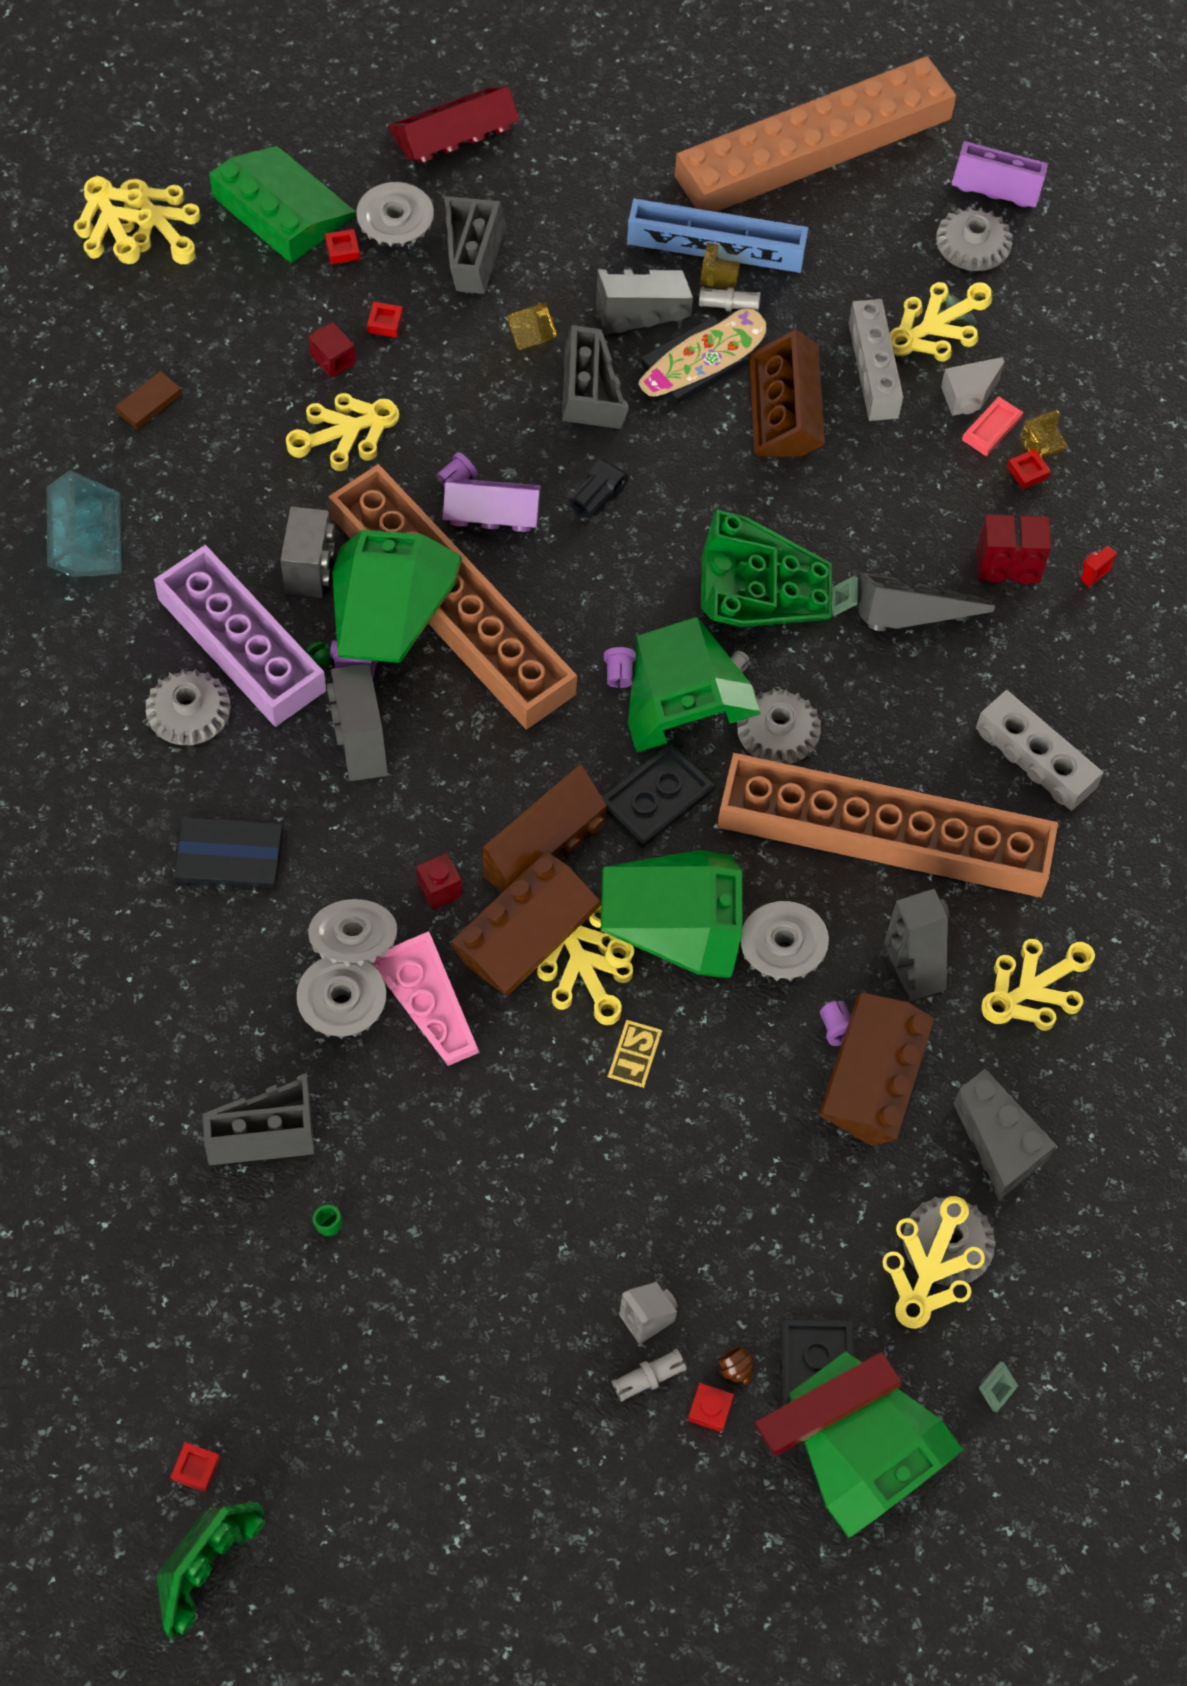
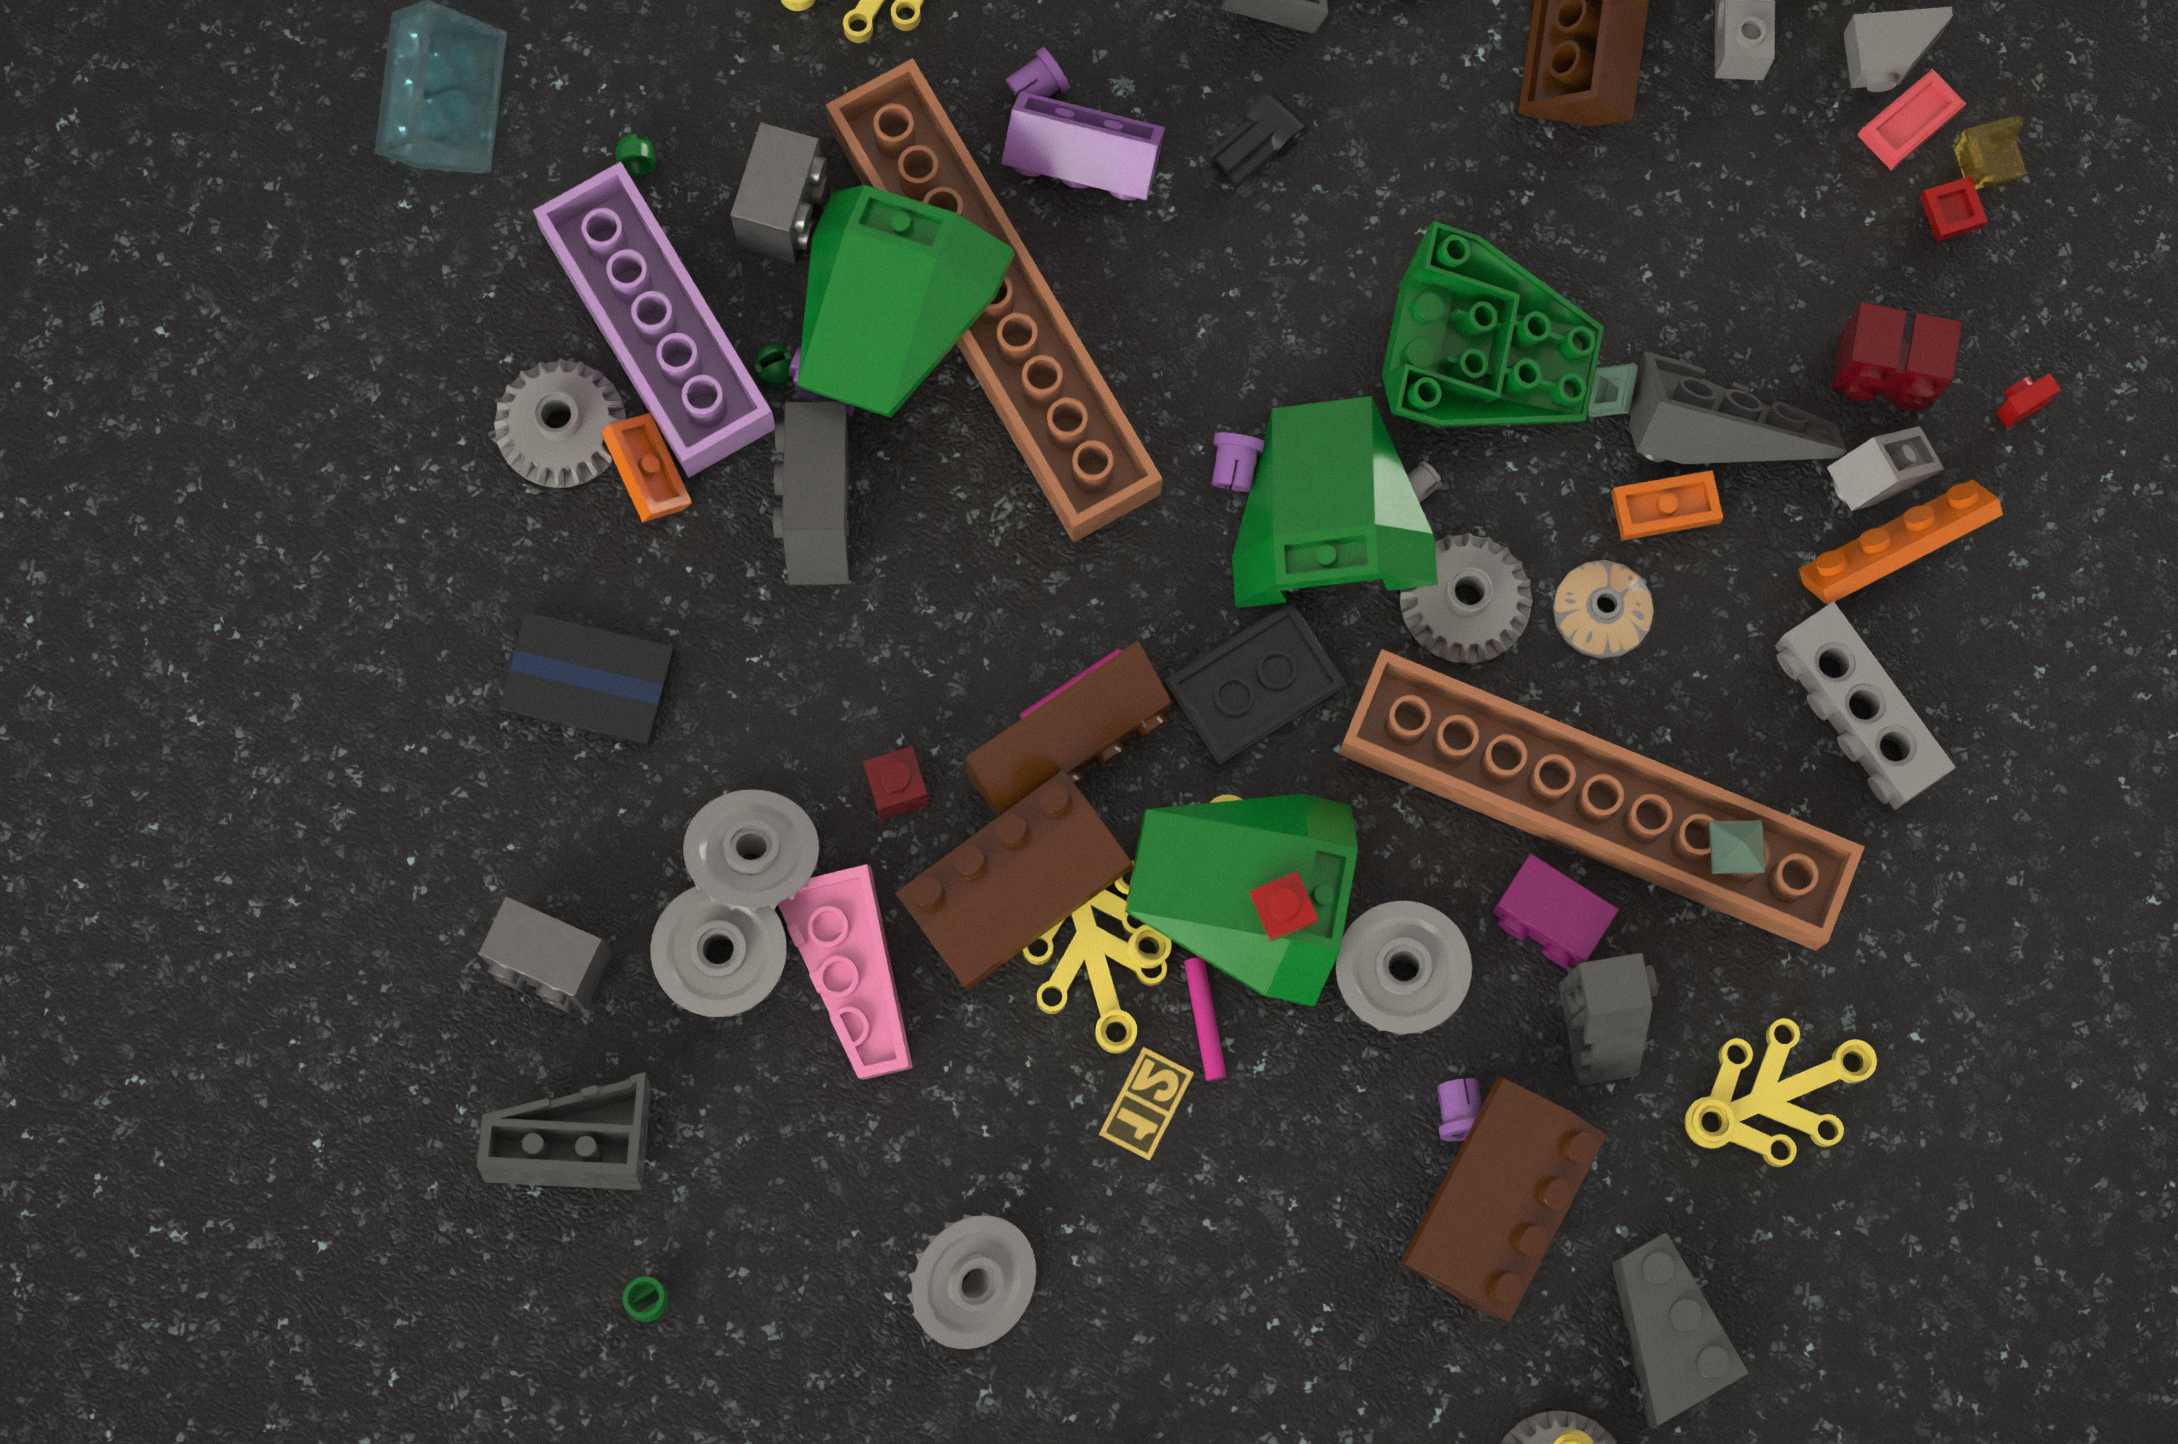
camera: 10 degrees right, 15 degrees up
none -> flat silver brick [478,897,613,1013]
none -> orange plate [601,413,692,523]
none -> green hinge [615,133,656,176]
none -> light grey gear [907,1213,1036,1349]
none -> dark pink piece [1184,957,1227,1081]
none -> red plate [1249,871,1318,942]
none -> magenta brick [1492,853,1619,968]
none -> tan dish [1552,560,1654,659]
none -> orange plate [1611,470,1723,541]
none -> sand green slope [1709,820,1765,874]
none -> orange plate [1799,479,2003,605]
none -> light grey slope [1827,426,1944,511]

